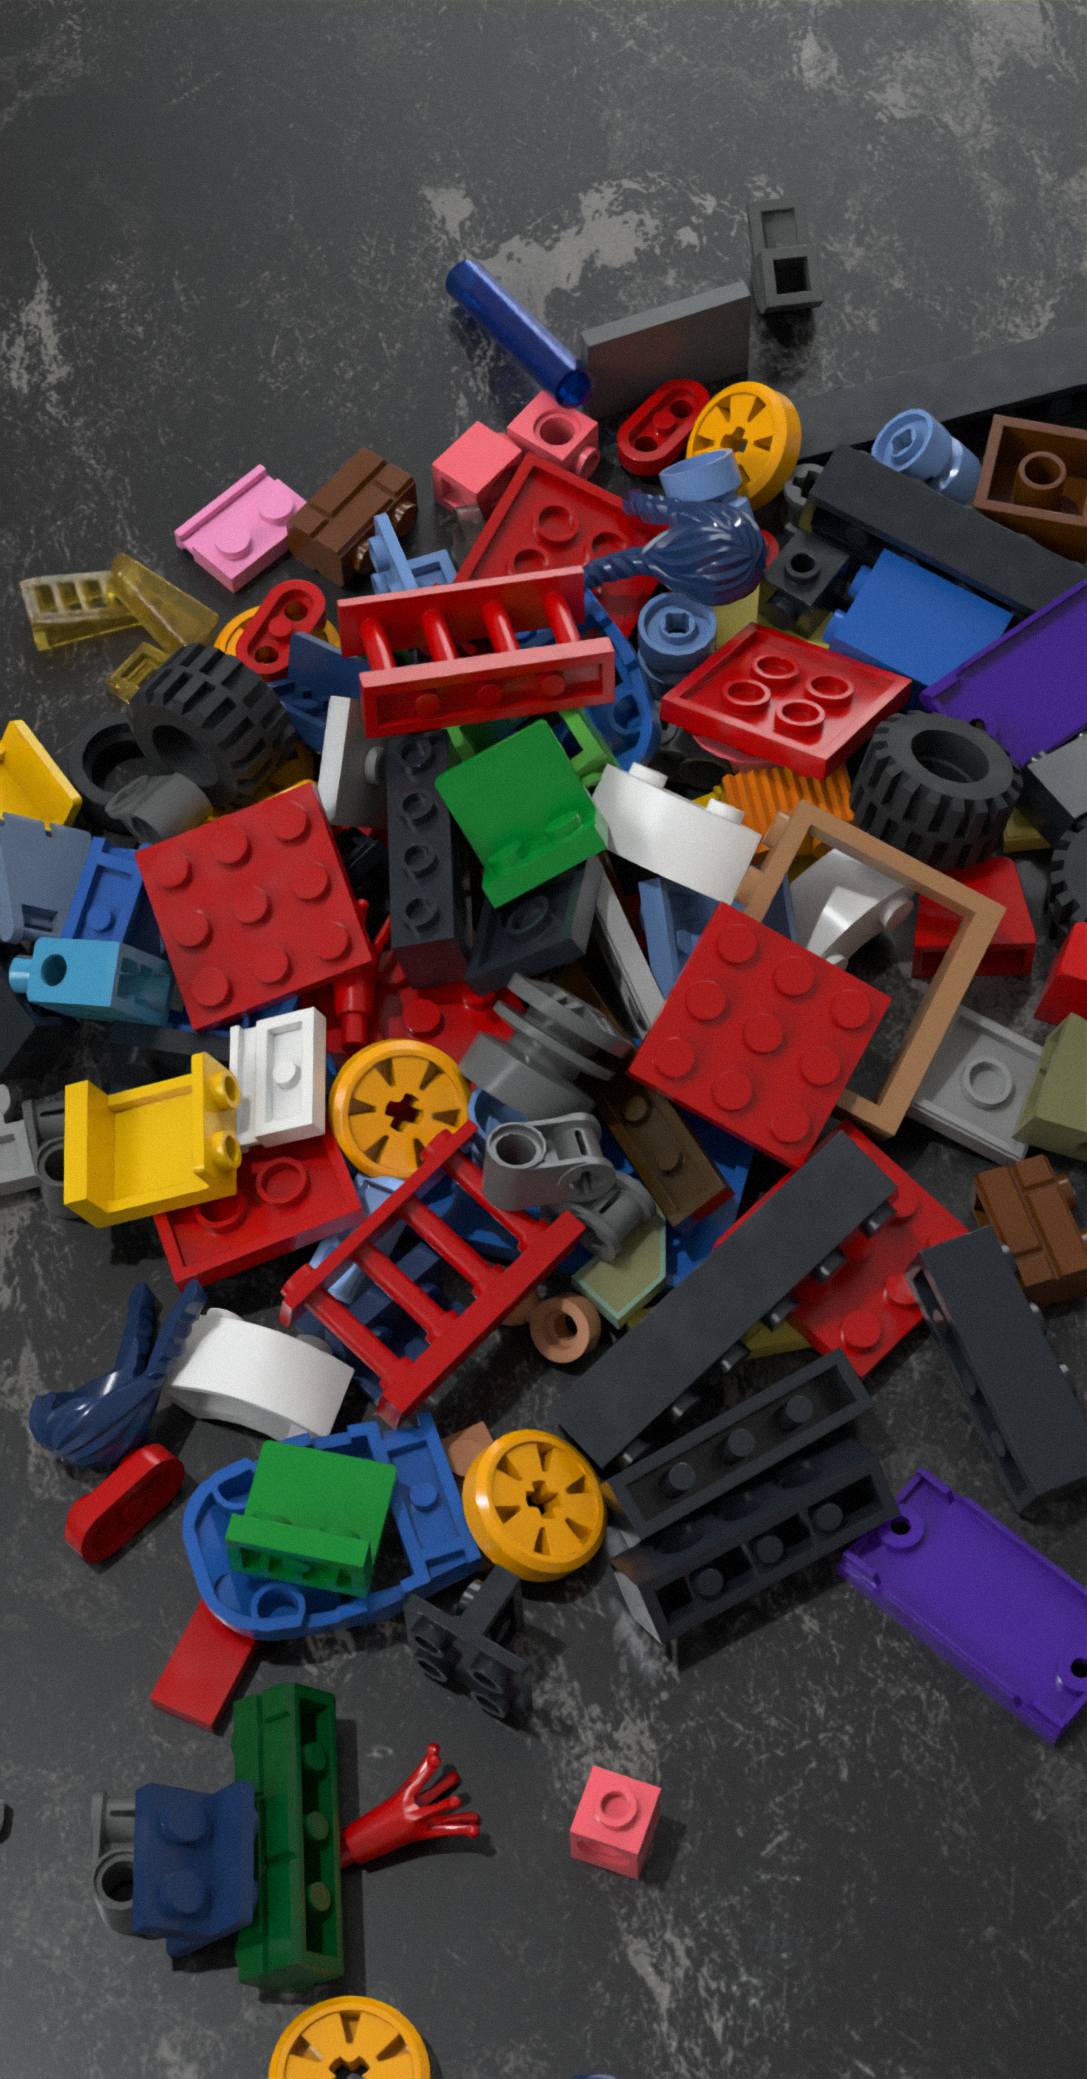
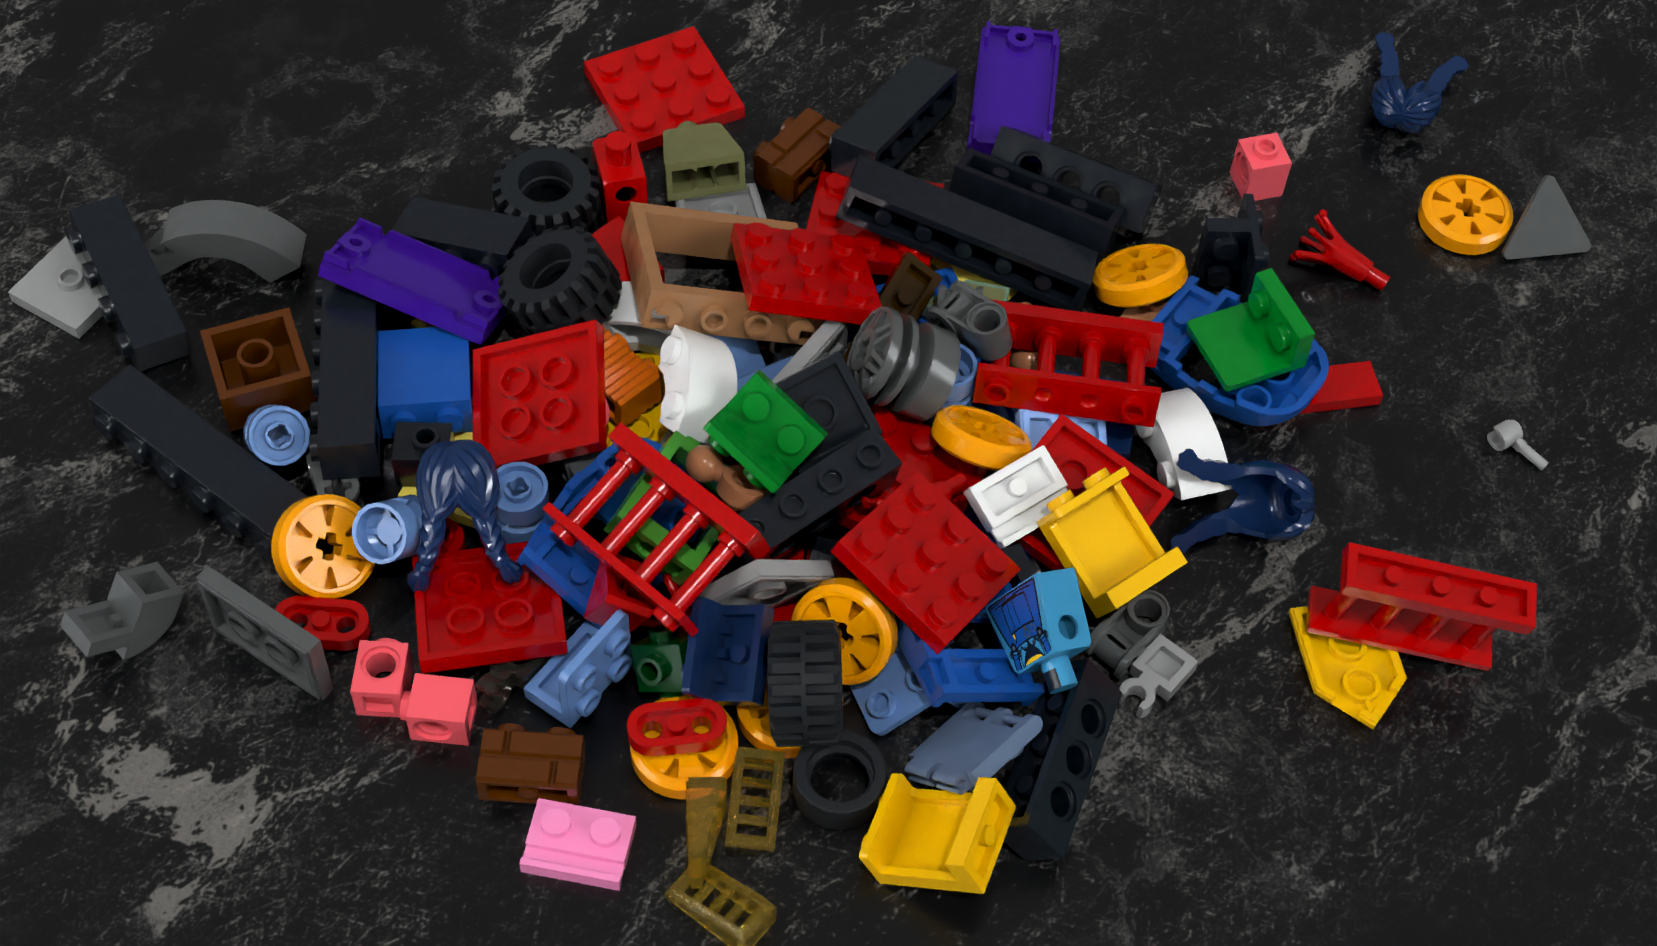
camera: 130 degrees left, 5 degrees down
red plate [64,1444,185,1562] -> none
dark grey piece [90,1790,135,1934] -> none
dark grey piece [105,773,213,850] -> none
dark blue bracket [132,1780,259,1957] -> none
dark green brick [231,1682,345,1993] -> none
clear blue piece [445,259,596,409] -> none

